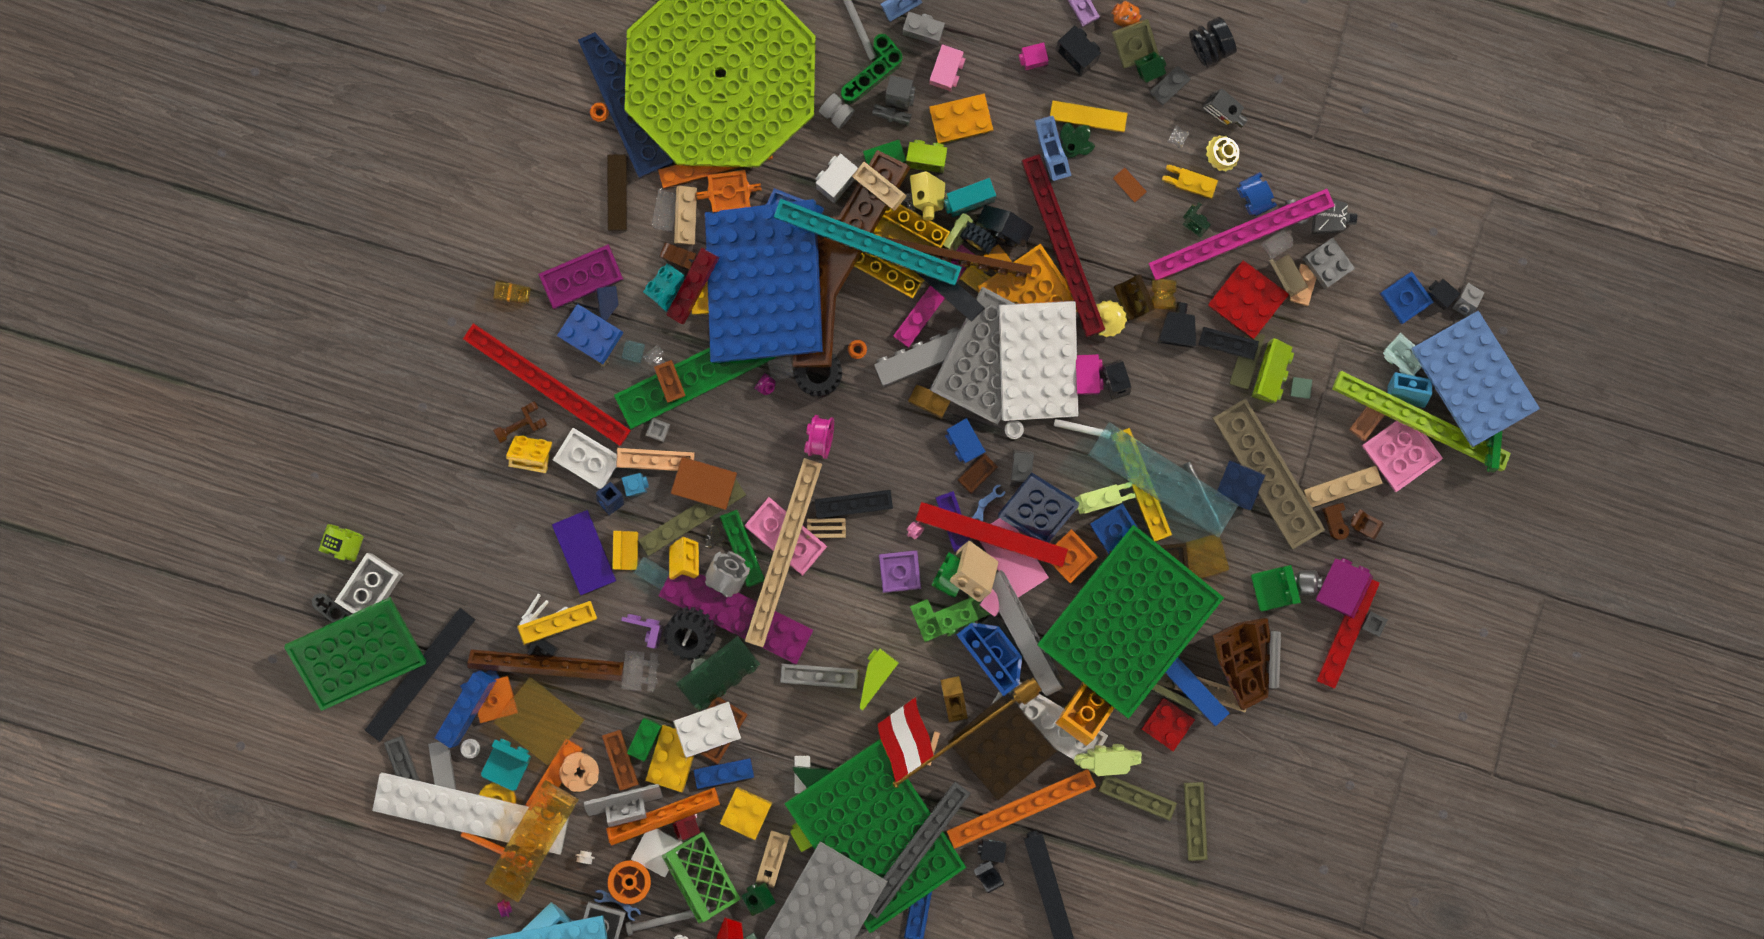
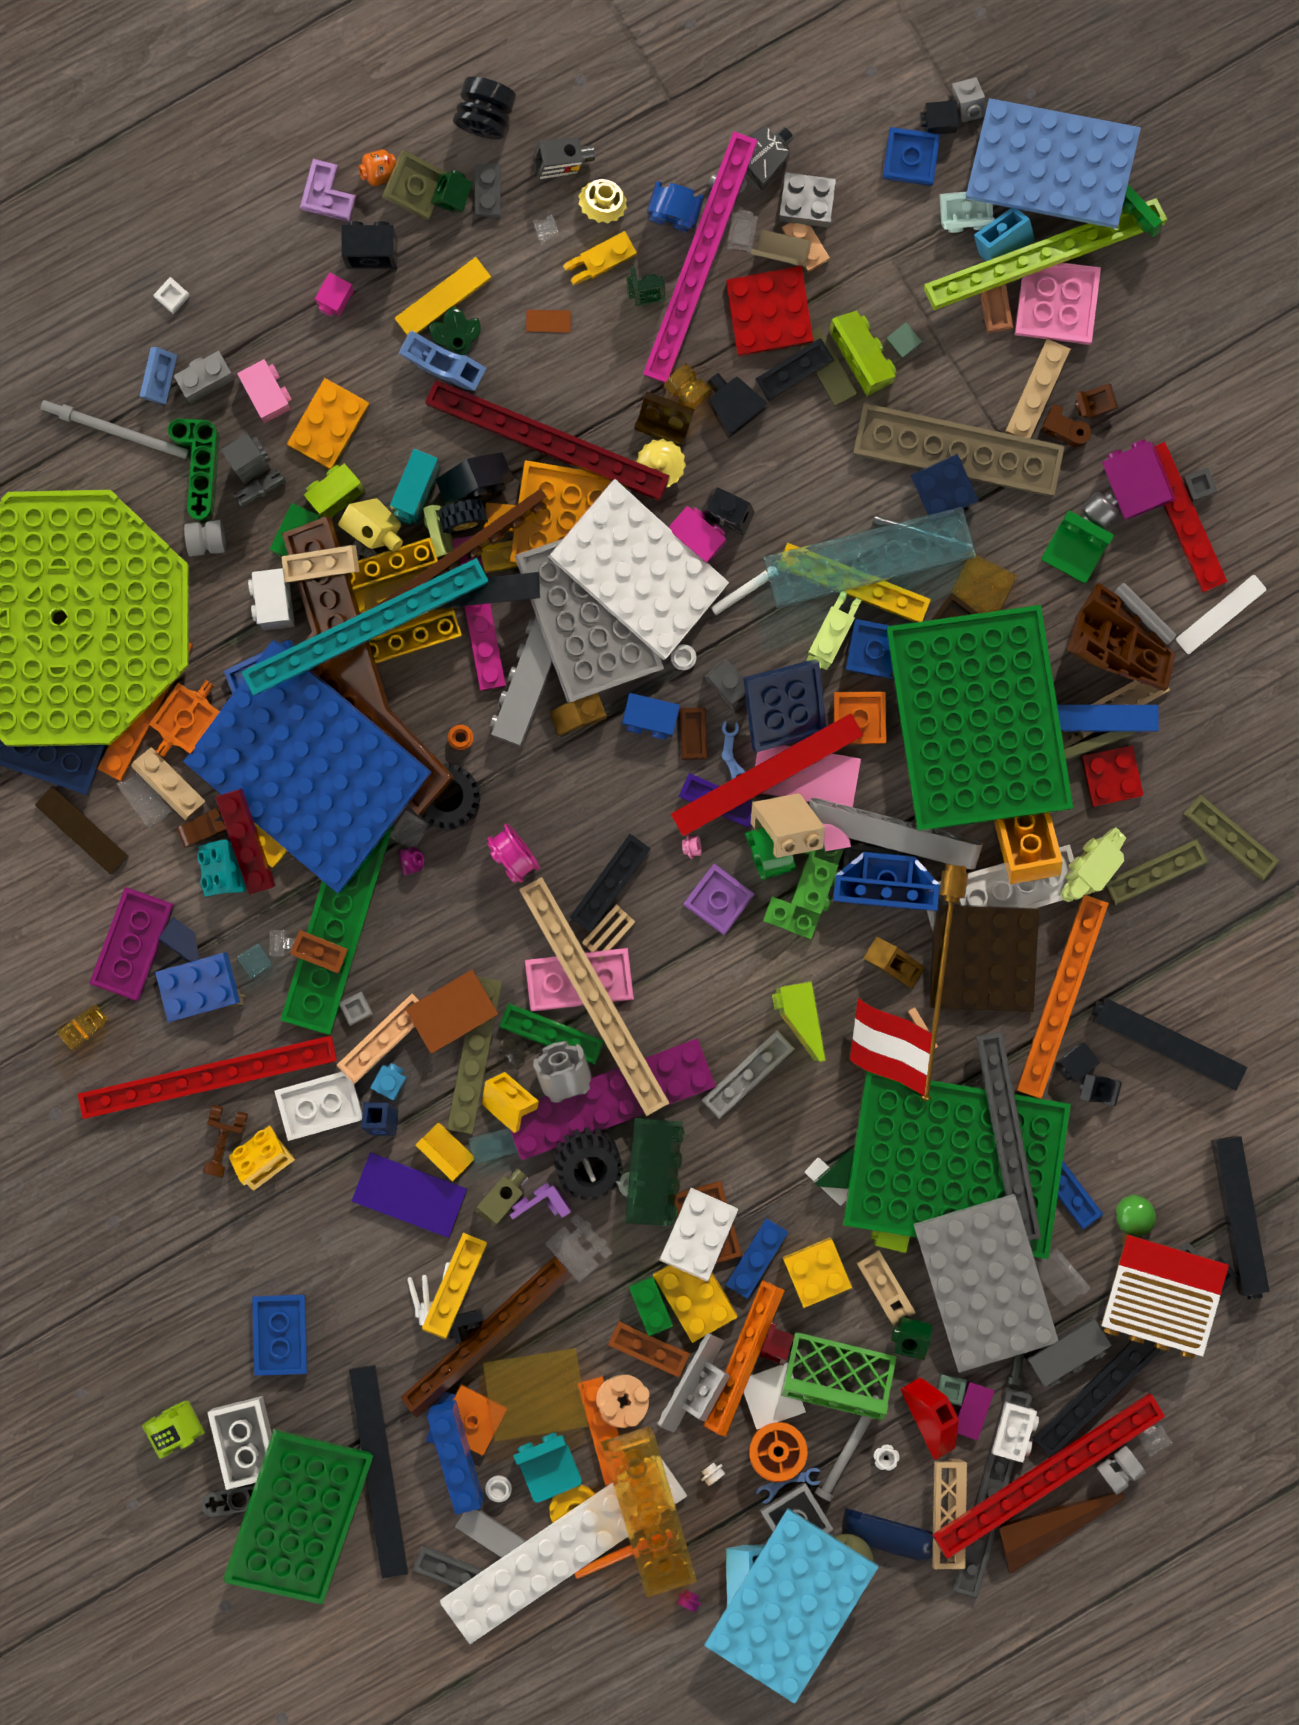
camera: 50 degrees left, 0 degrees up
none -> blue plate [252,1294,308,1376]
none -> olive torso [474,1169,529,1228]
none -> white sticker [1176,575,1266,654]

